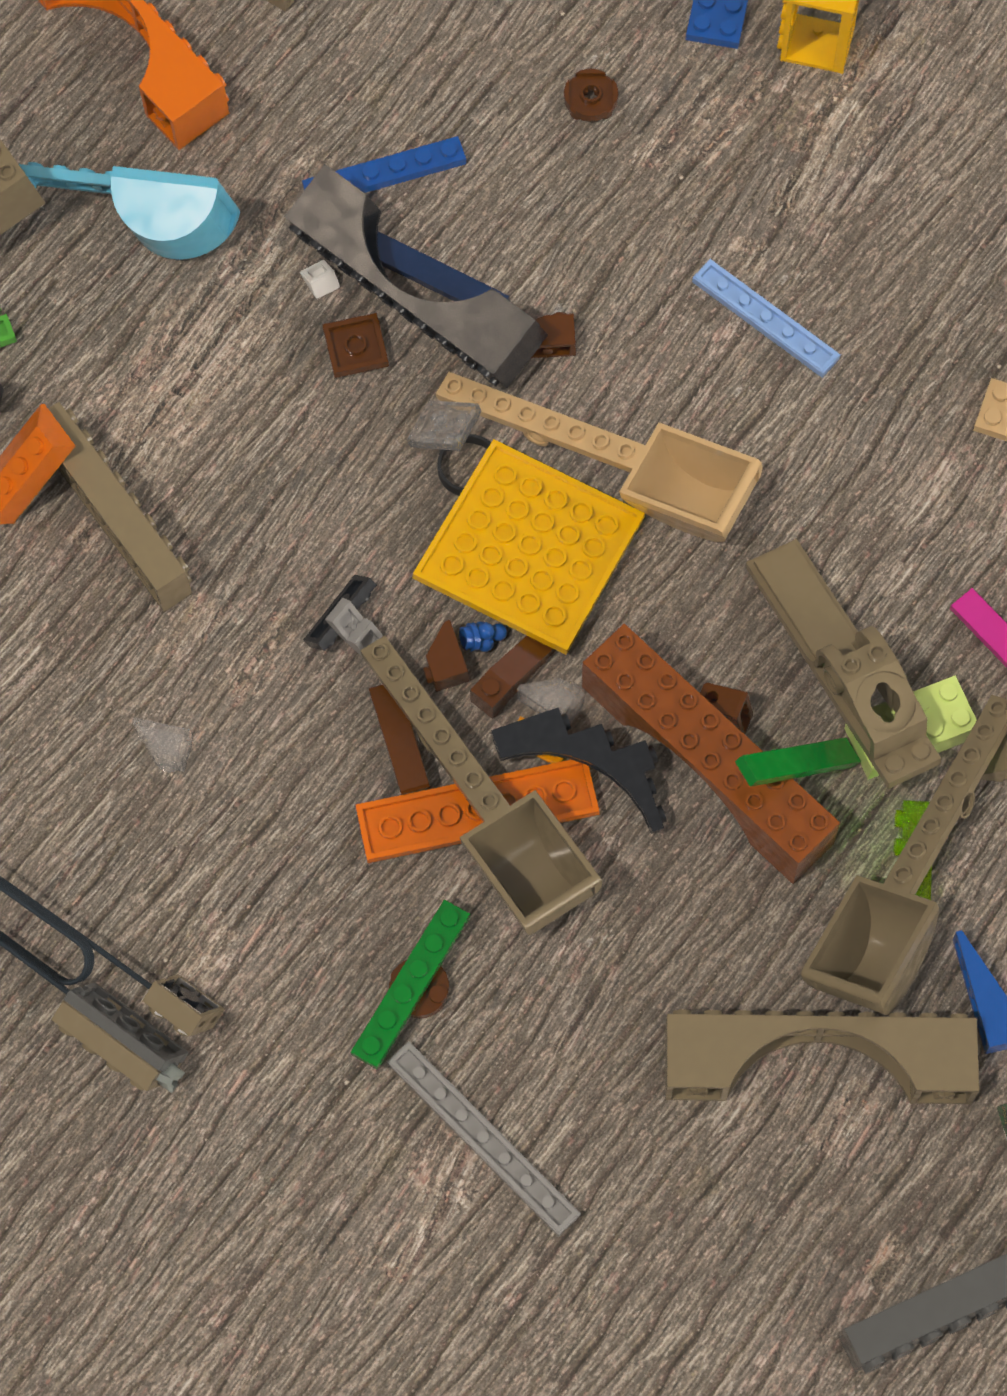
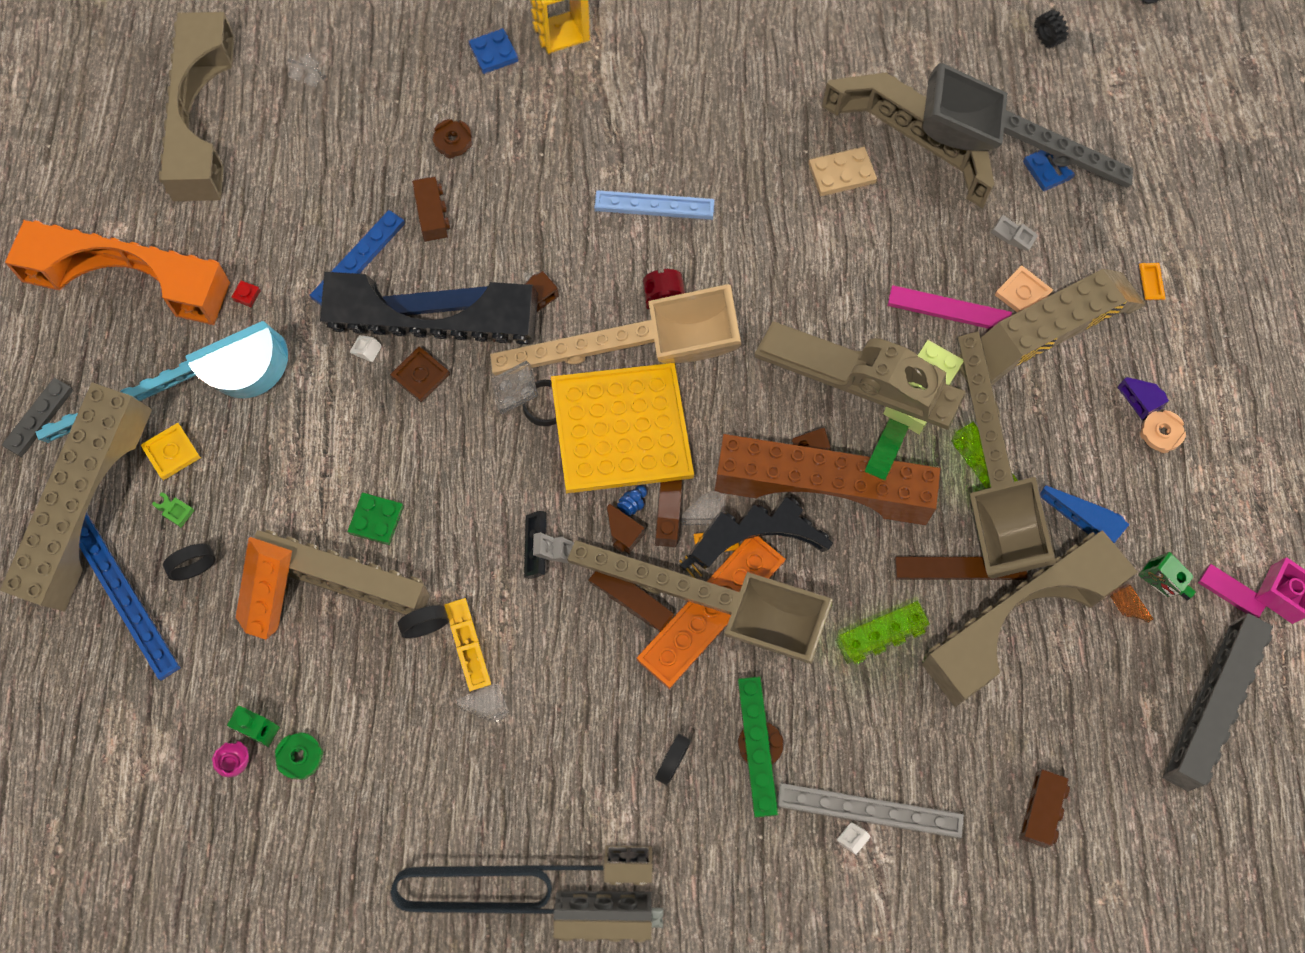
camera: 40 degrees left, 0 degrees up
none -> yellow plate [141,423,201,481]
none -> red plate [231,281,261,308]
none -> green plate [347,492,404,546]
none -> black tyre [398,605,449,638]
none -> reddish brown brick [412,176,450,242]
none -> yellow slope [444,598,491,691]
none -> dark red brick [642,269,685,310]
none -> black tyre [655,734,691,786]
none -> piece [679,556,702,578]
none -> clear neon green brick [835,601,930,665]
none -> white plate [837,822,870,854]
none -> reddish brown tile [894,557,1028,580]
none -> reddish brown brick [1019,769,1070,848]
none -> clear orange tile [1110,585,1154,623]

